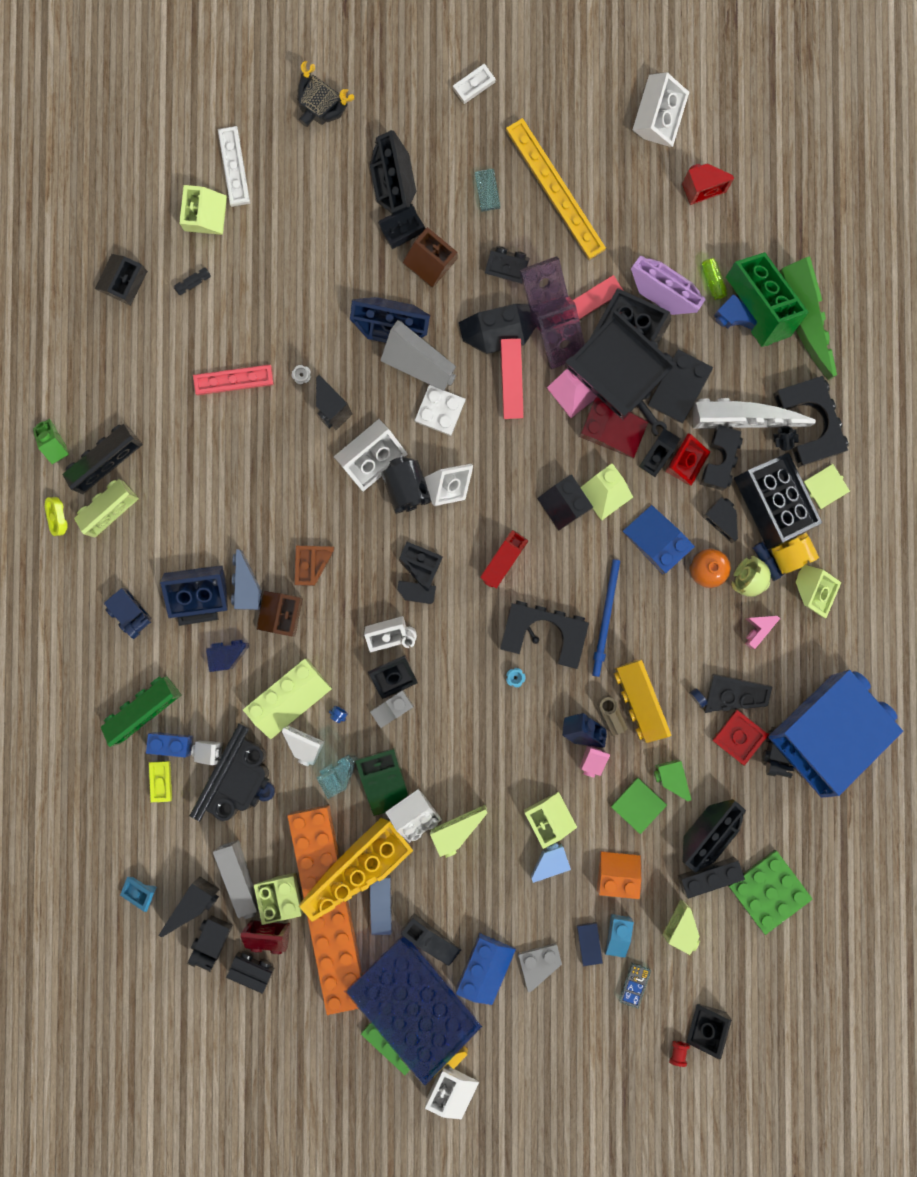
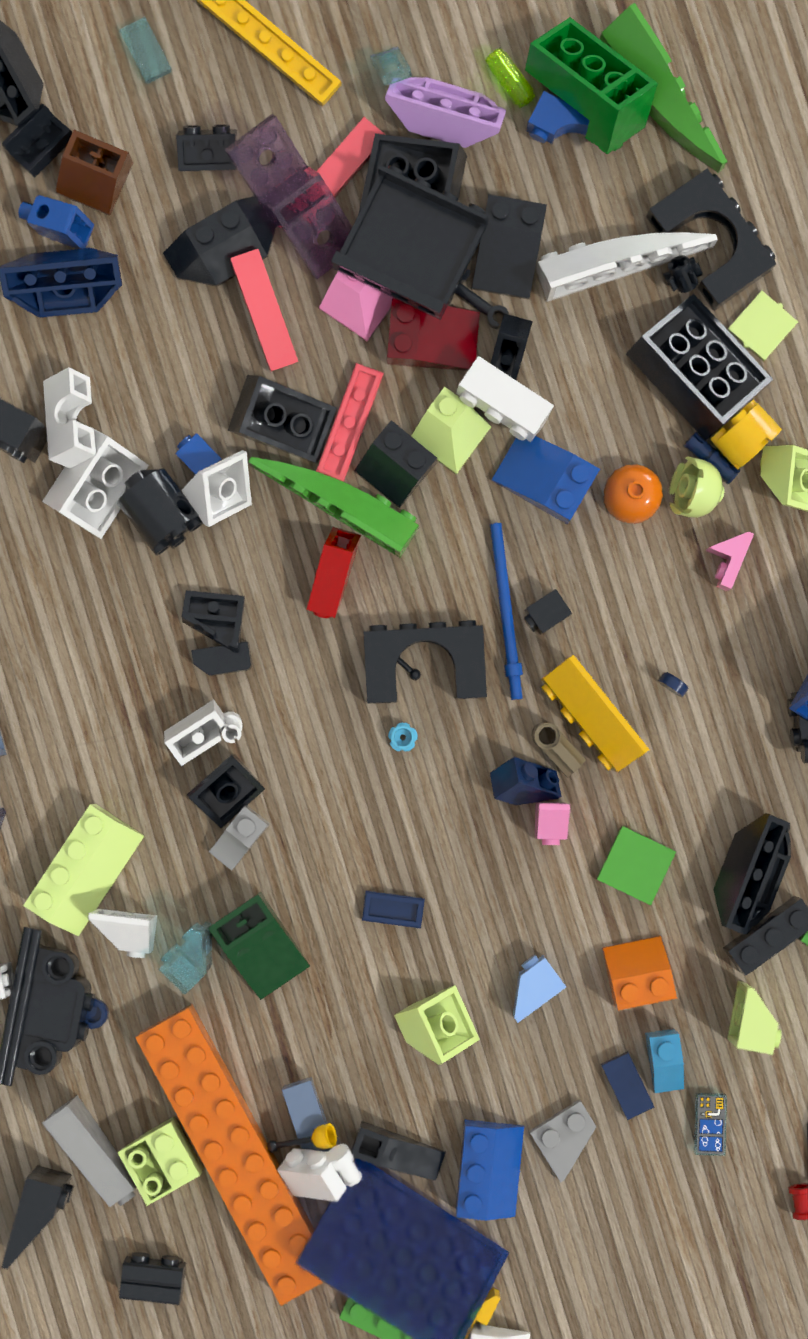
camera: 20 degrees left, 0 degrees up
black hinge [187,915,233,972] -> none
dark red slope [241,920,290,954] -> none
reddish brown slope [256,591,303,637] -> none
dark orange wing [295,546,335,586] -> none
yellow wedge [299,818,413,922] -> none
blue plate [329,706,348,723] -> none
light grey slope [380,320,456,391] -> none
white slope [385,789,442,843] -> none
white plate [415,385,466,436] -> none
yellowish green slope [430,805,487,858] -> none
yellowish green slope [524,792,577,849] -> none
bright green slope [654,760,691,801] -> none
red slope [665,433,710,486] -> none
black arch [700,425,743,491] -> none
black slope [702,497,738,543] -> none
black wing [704,674,772,713] -> none
red plate [712,710,769,766] -> none
none -> blue torso [18,195,95,249]
none -> white arch [43,367,96,469]
none -> blue brick [175,433,222,475]
none -> black slope [227,375,337,463]
none -> bright green wedge [248,457,419,558]
none -> yellow hinge [267,1123,337,1153]
none -> white hinge [277,1144,362,1202]
none -> coral tile [316,363,384,482]
none -> dark blue tile [362,890,425,928]
none -> clear light blue plate [370,46,412,86]
none -> yellowish green slope [394,985,480,1065]
none -> white slope [456,356,554,442]
none -> black brick [524,589,572,635]

